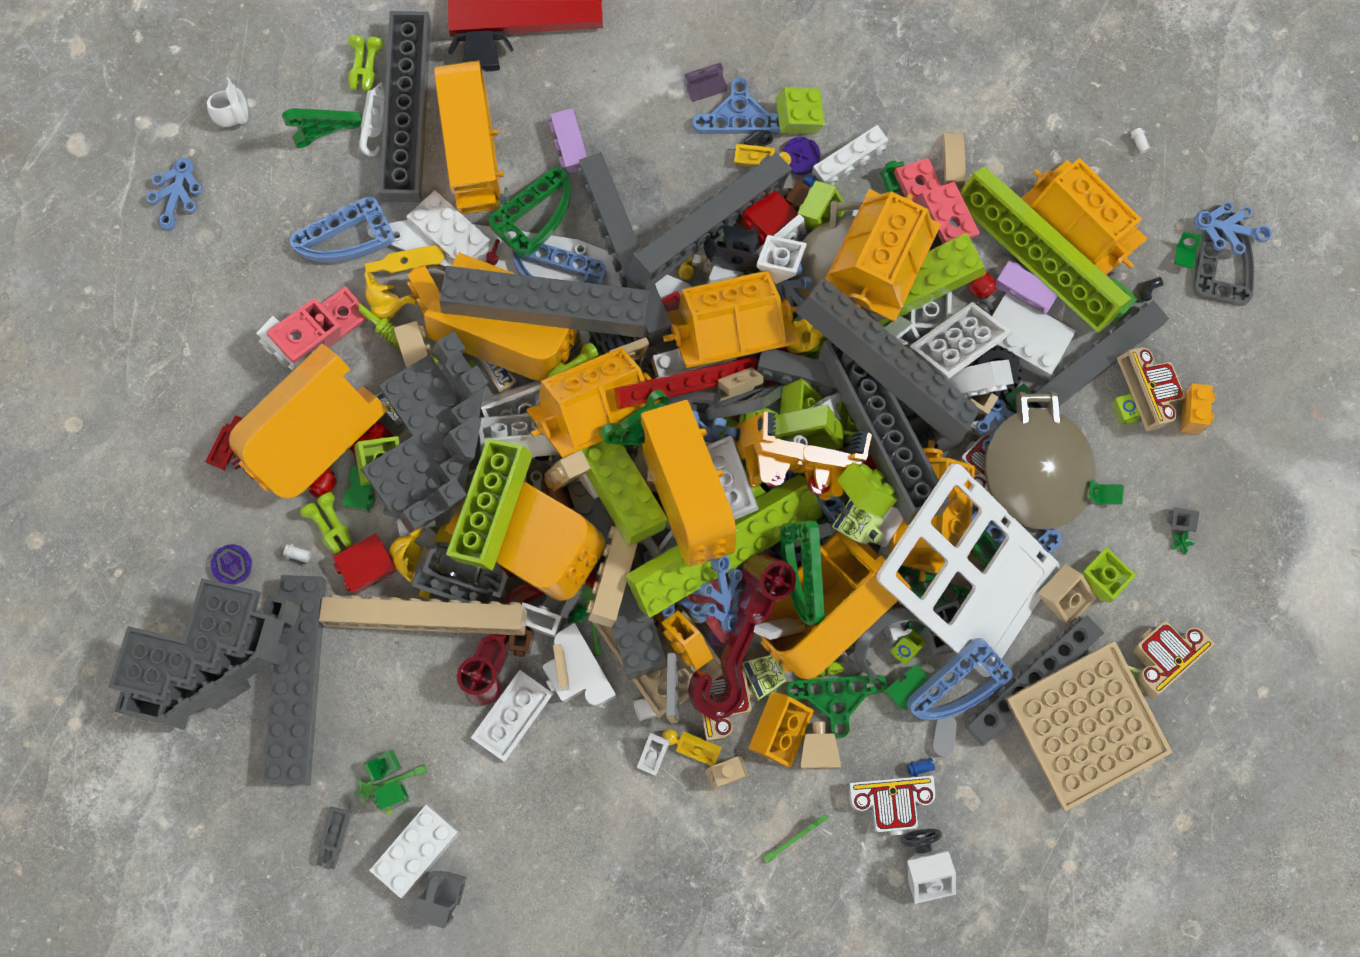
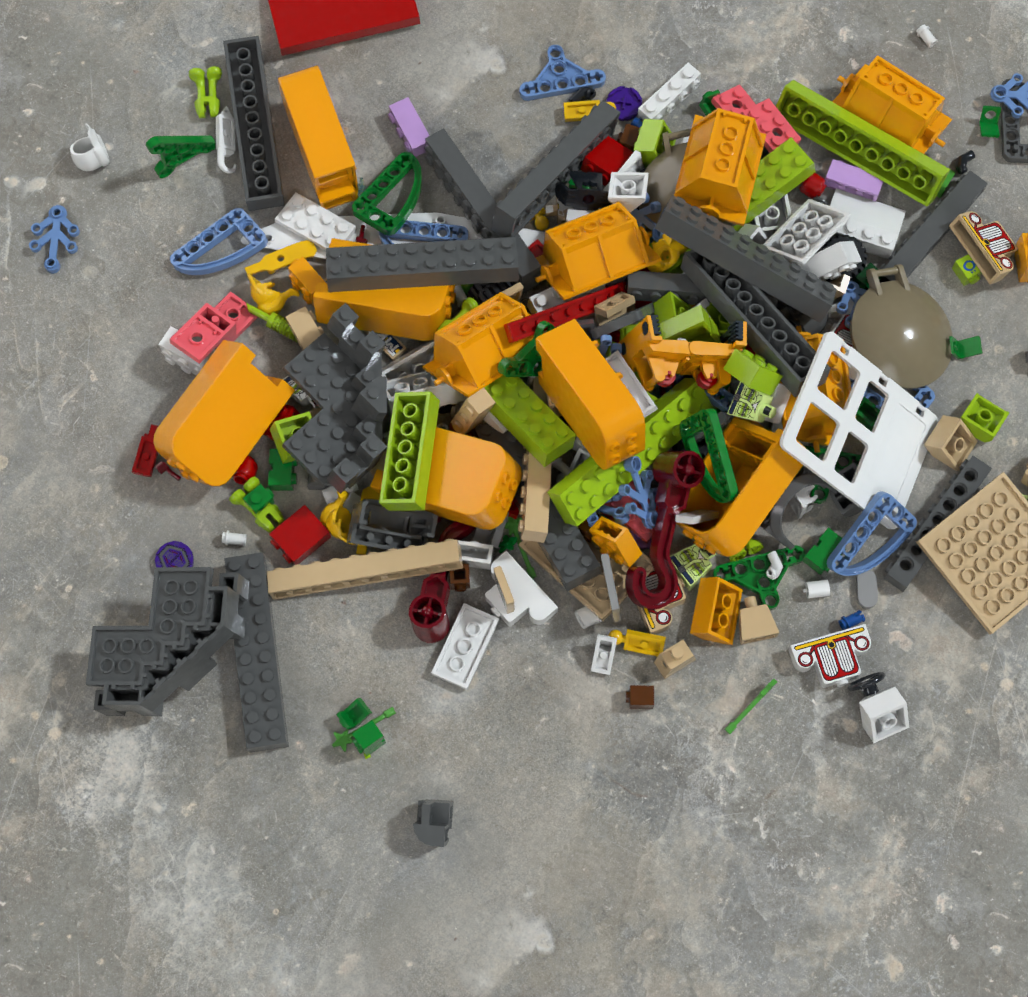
camera: 10 degrees left, 5 degrees down
dark grey hinge [317,806,352,869] -> none
white brick [369,805,460,898] -> none
black piece [448,31,514,72] -> none
clear purple panel [684,62,728,102] -> none
lime brick [776,87,825,134] -> none
lime brick [890,628,927,666] -> none
tan slope [943,133,966,187] -> none
none -> green bracket [243,484,275,514]
none -> reddish brown brick [626,685,654,709]
none -> white arm [766,551,783,580]
none -> white piece [803,580,830,599]

